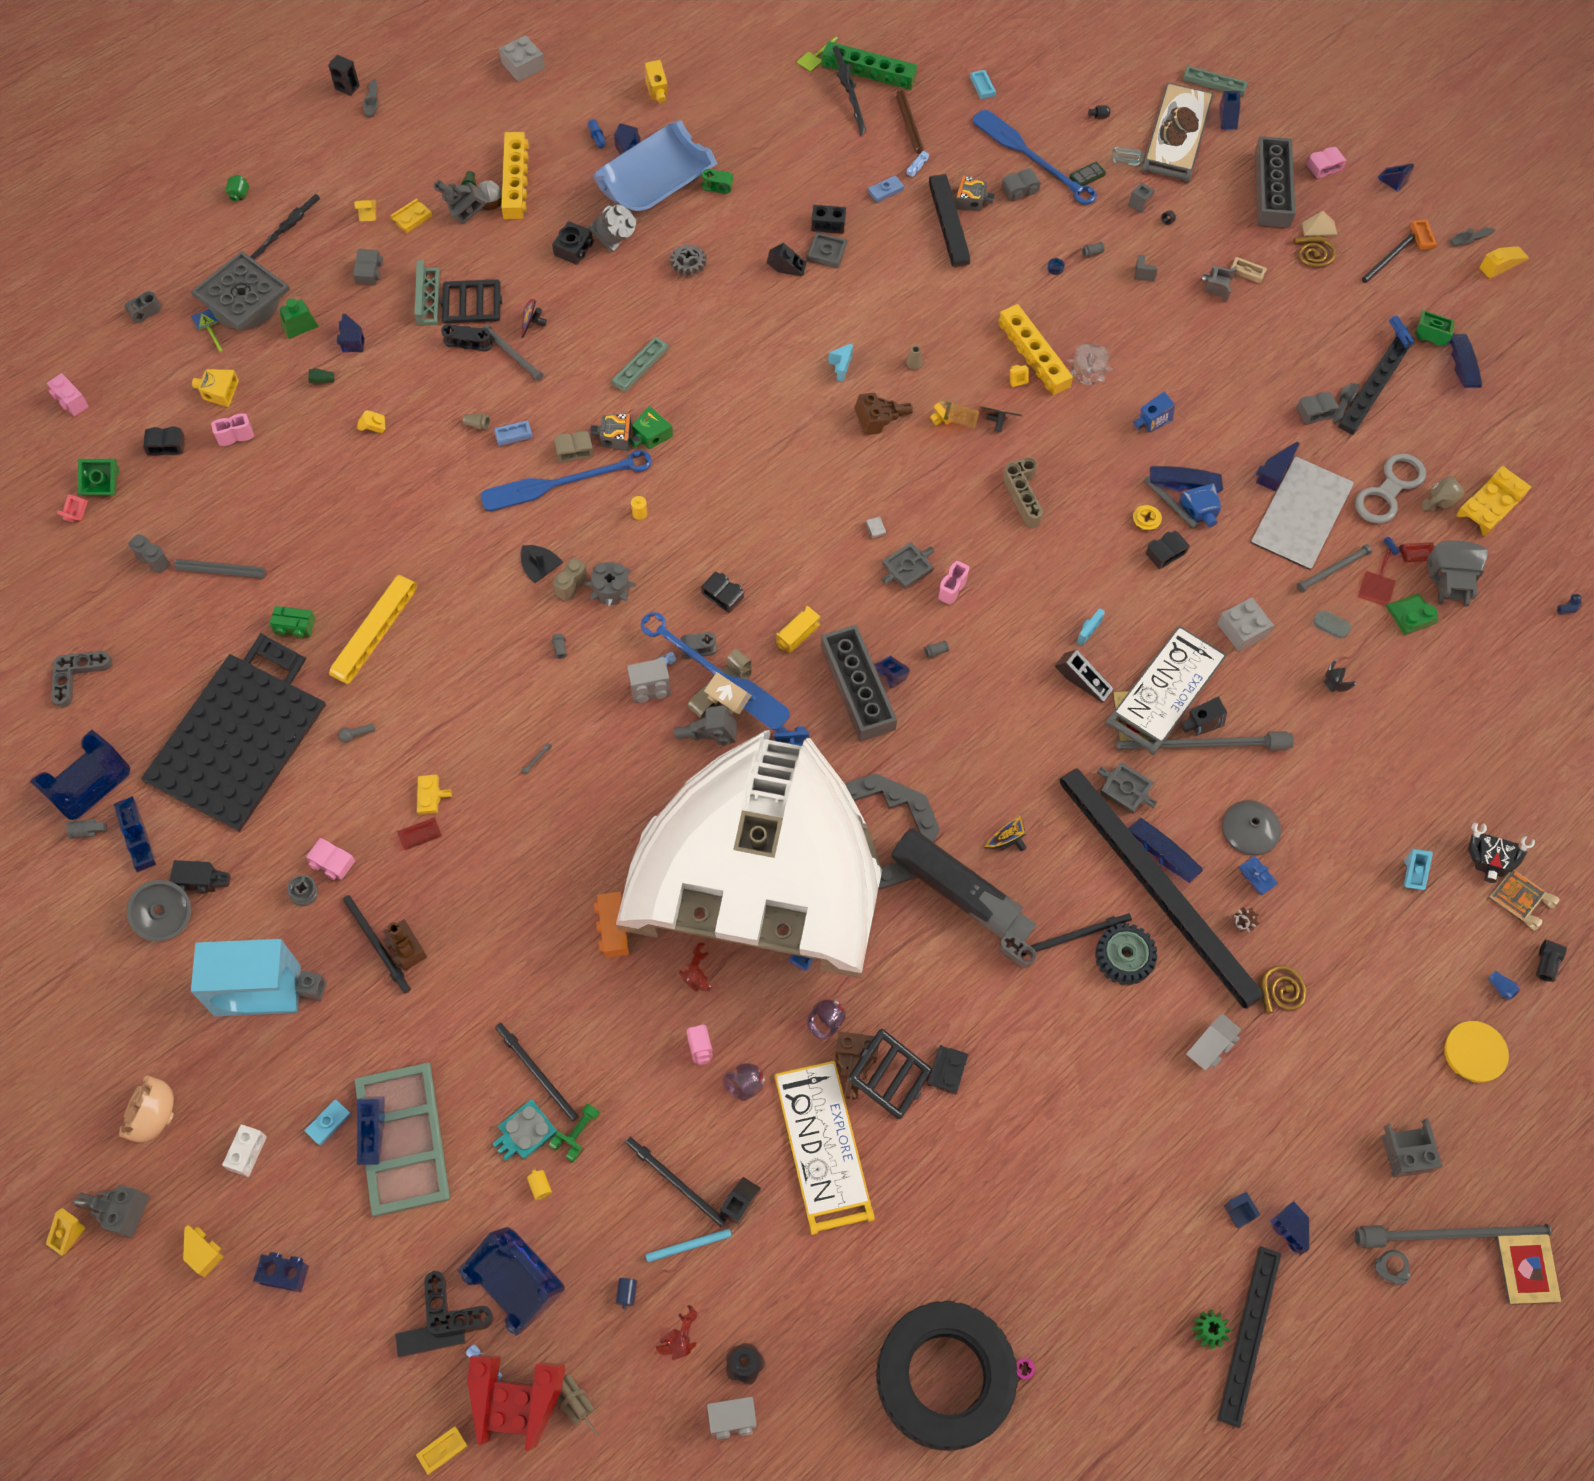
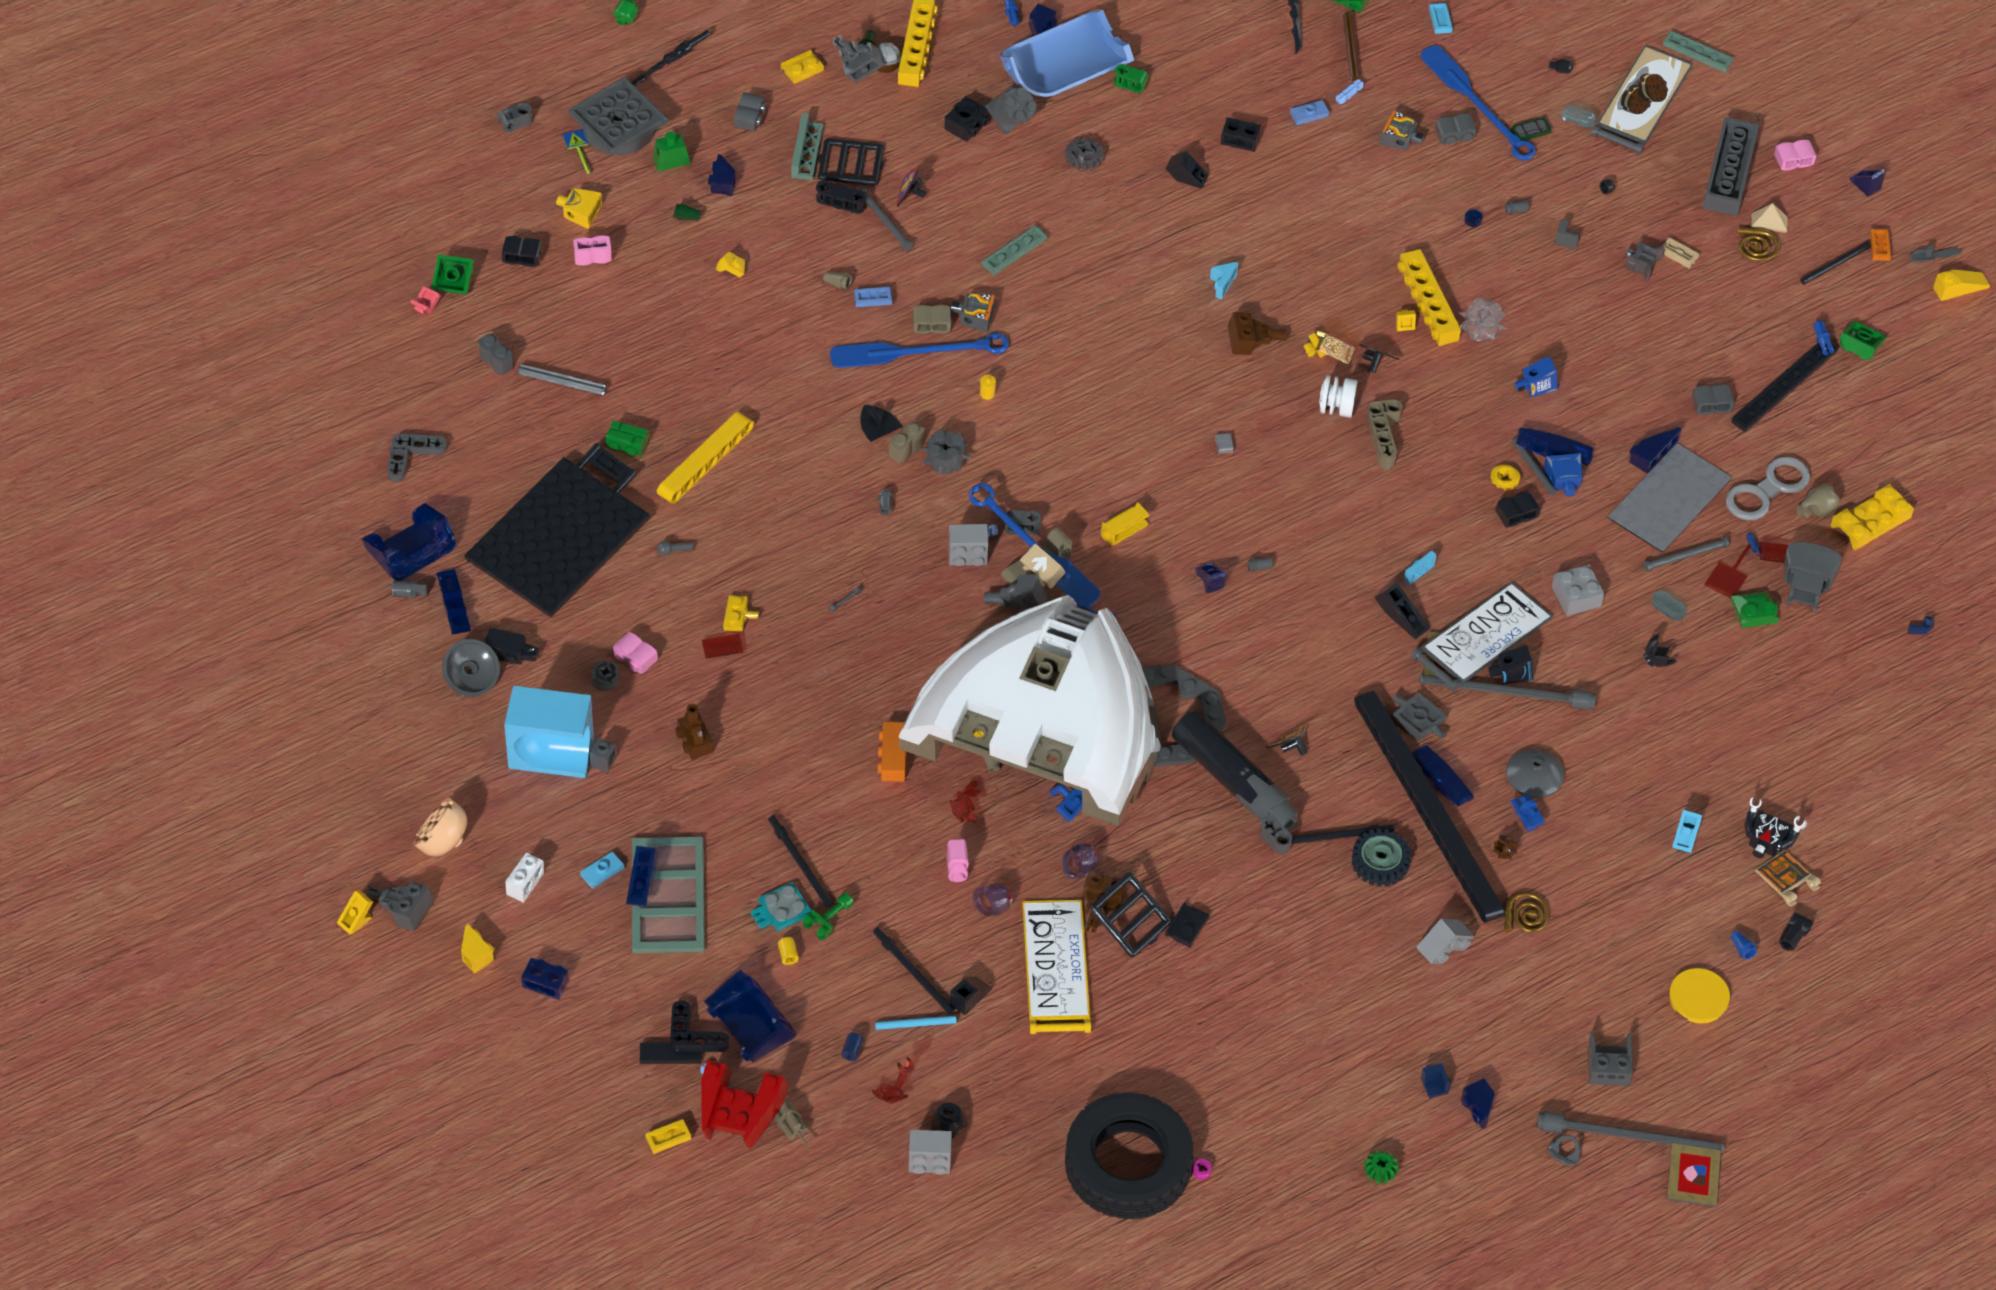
camera: 10 degrees right, 10 degrees down
bright pink brick [47,373,89,417] -> none
black bar [343,895,411,994] -> none
yellow slope [354,200,376,222] -> none
green torso [629,406,673,449] -> none
black brick [701,571,744,613] -> none
dark grey tile [806,232,848,268] -> none
dark grey brick [821,625,897,741] -> none
dark grey plate [881,542,934,589] -> none
dark tan cone [906,345,923,370] -> none
black beam [929,174,970,267] -> none
bright pink brick [938,561,969,605] -> none
dark grey panel [1128,182,1155,213] -> none
black tile [1217,1246,1281,1428] -> none
clear blue slope [1219,91,1241,130] -> none
dark grey piece [1333,383,1359,424] -> none
clear blue slope [1449,334,1482,388] -> none
none -> white wheel [1319,375,1357,418]

